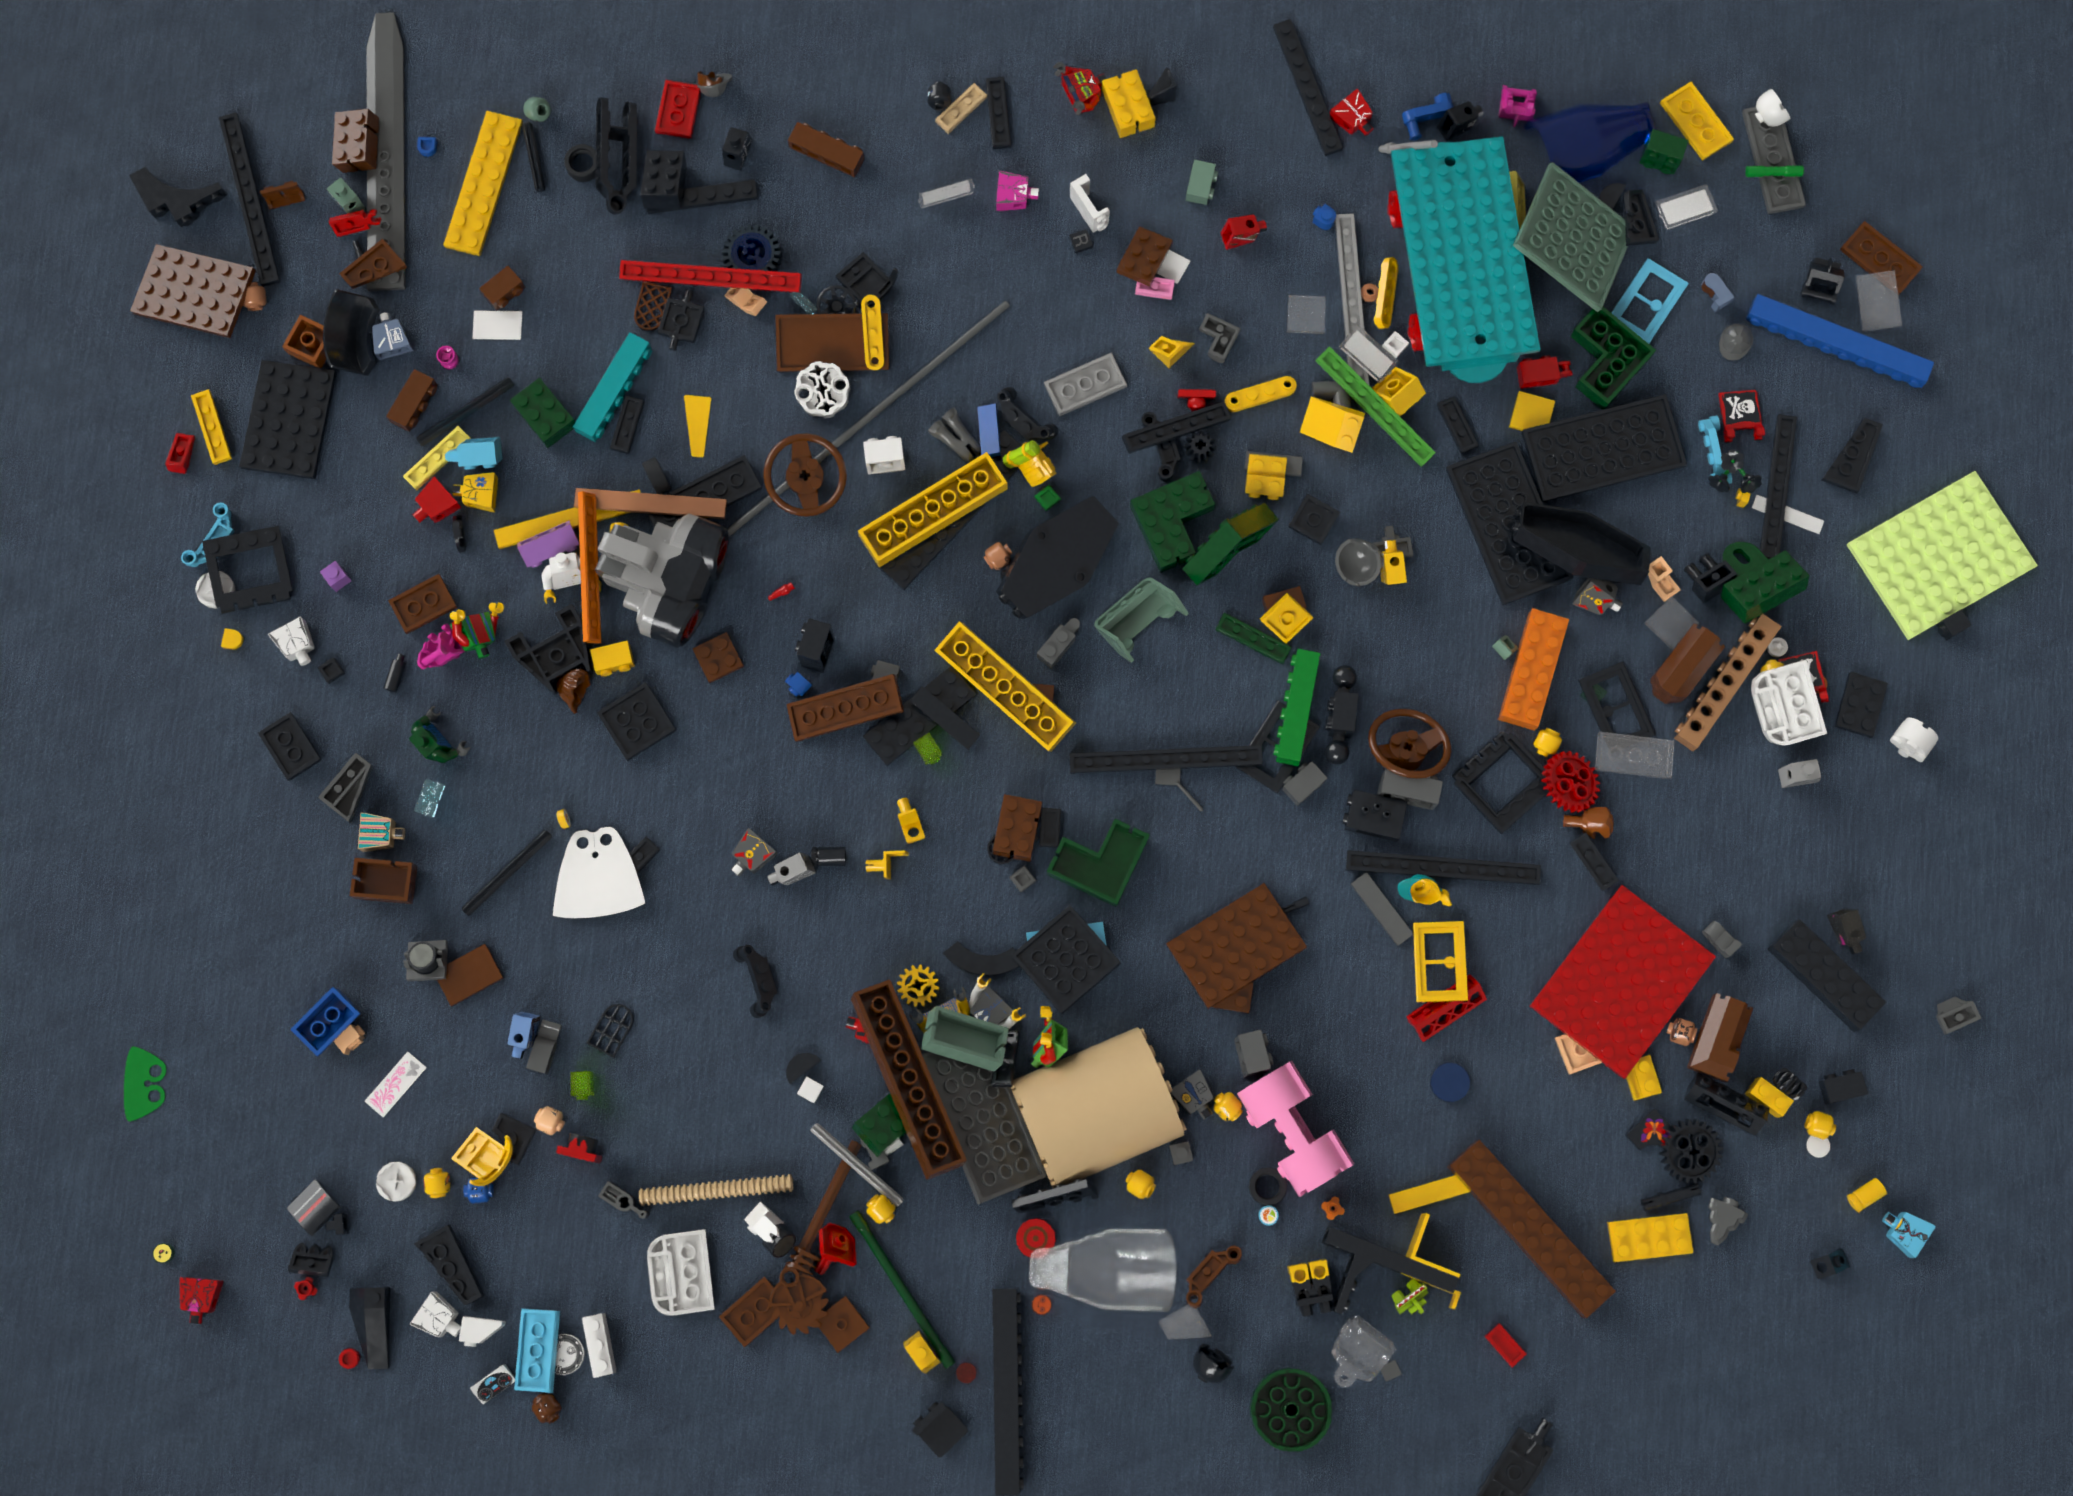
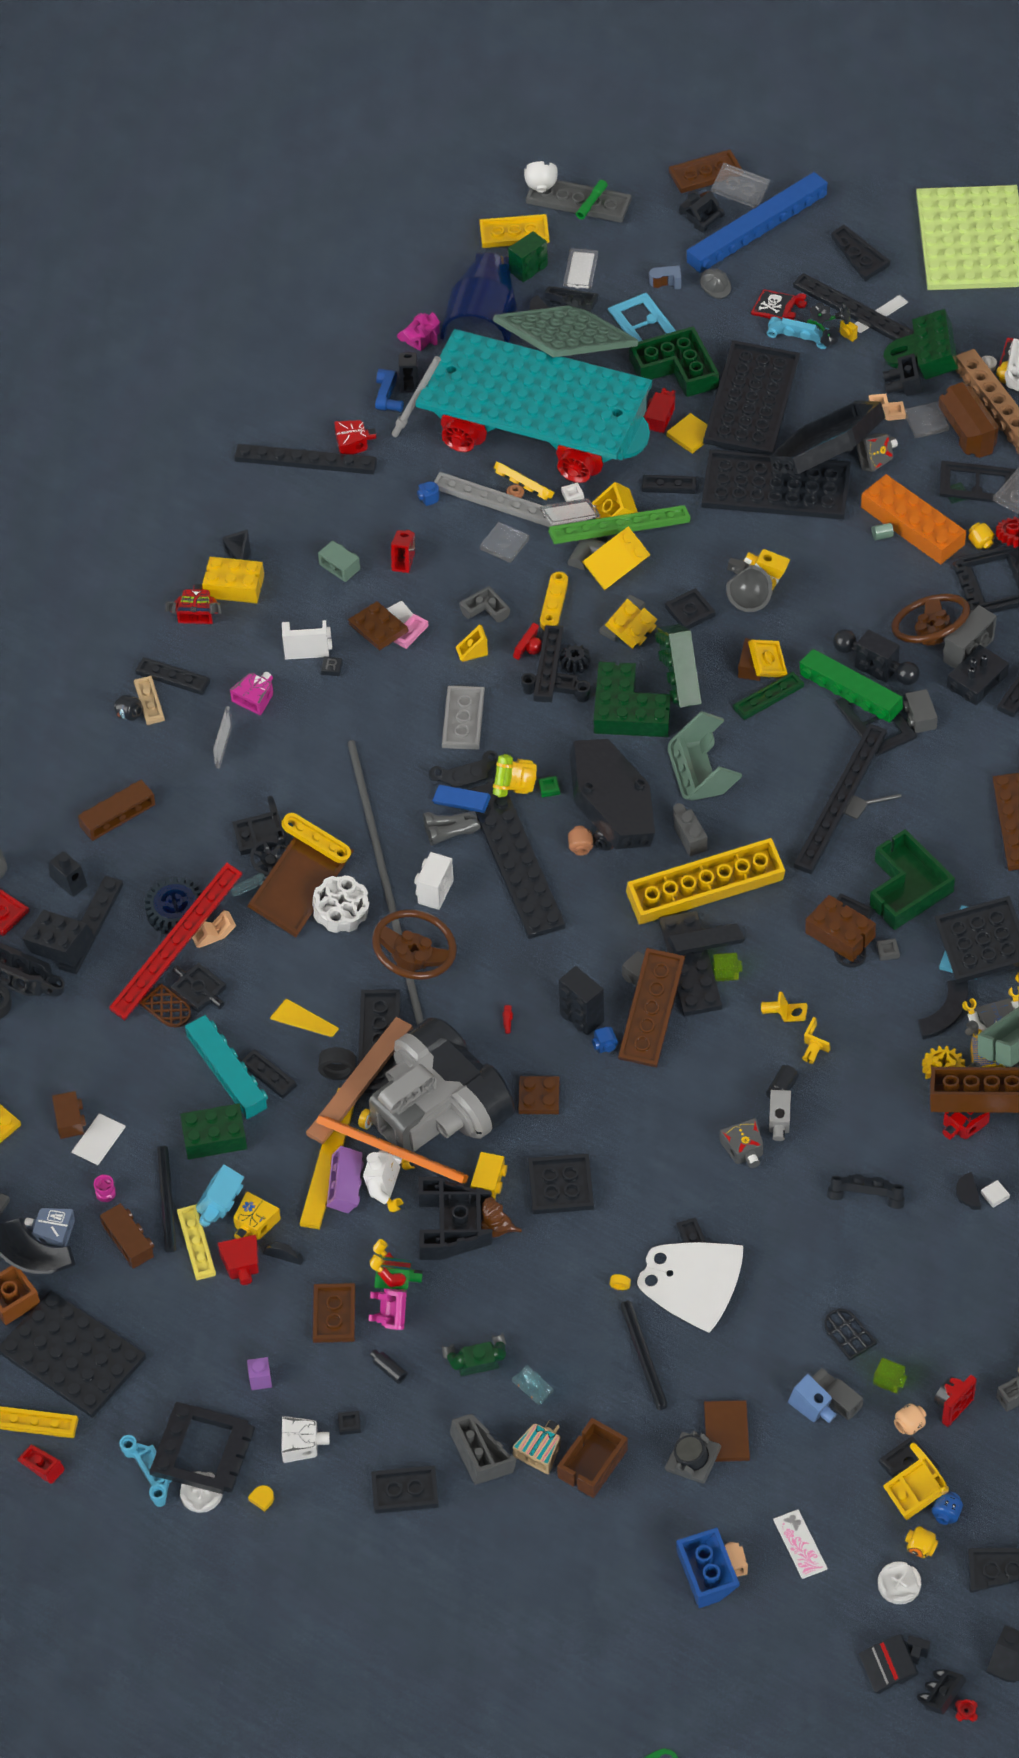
camera: 60 degrees left, 25 degrees down
yellow brick [858,452,1008,567] -> none

